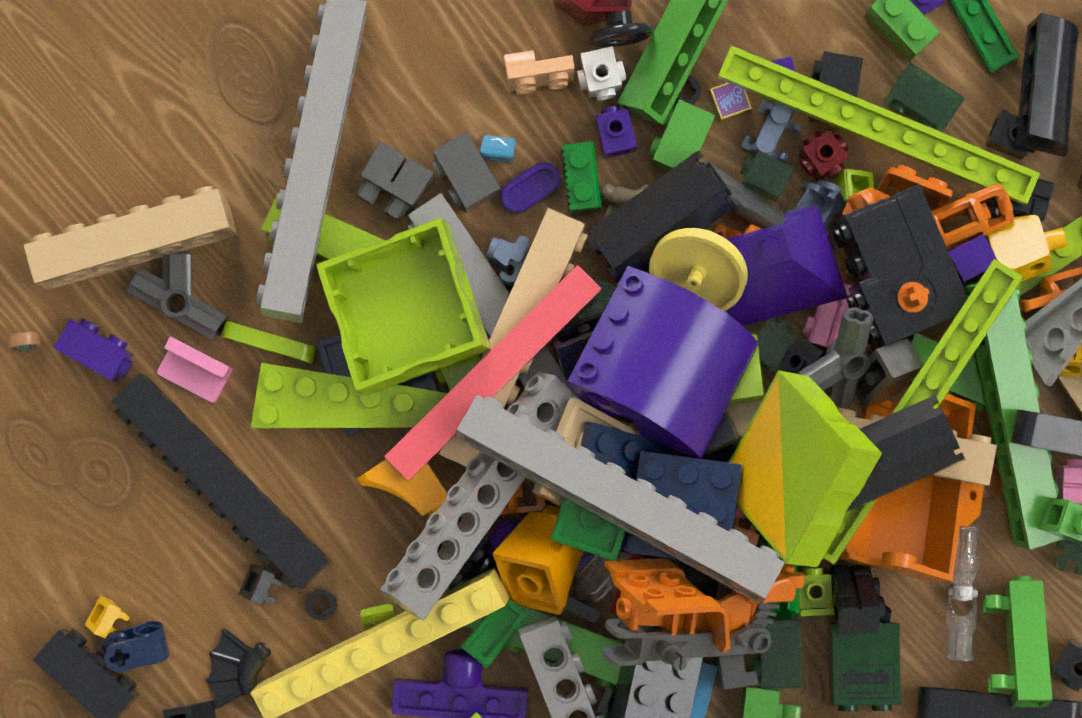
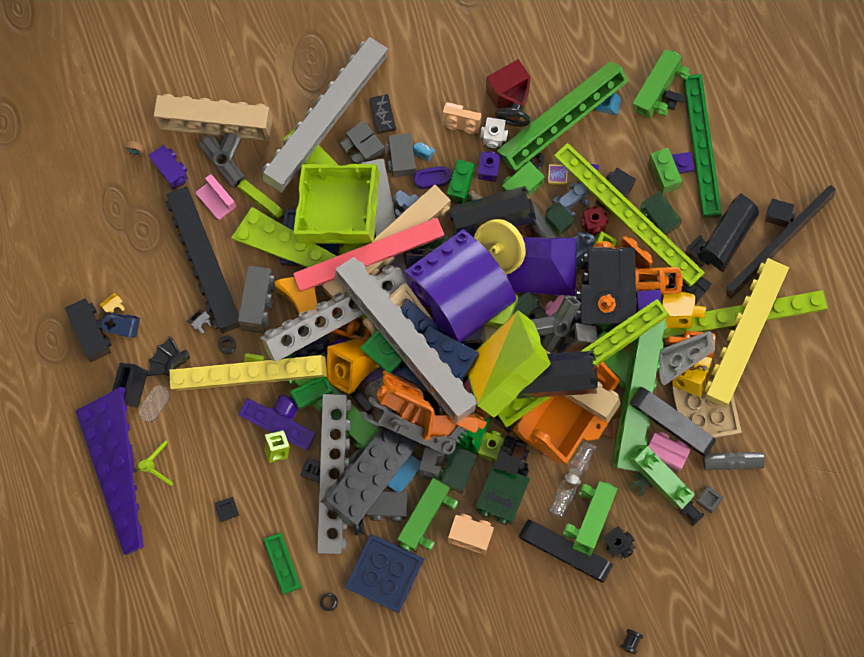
camera: 25 degrees right, 10 degrees down
none -> dark grey brick [238,266,276,334]
none -> black tile [370,94,396,134]

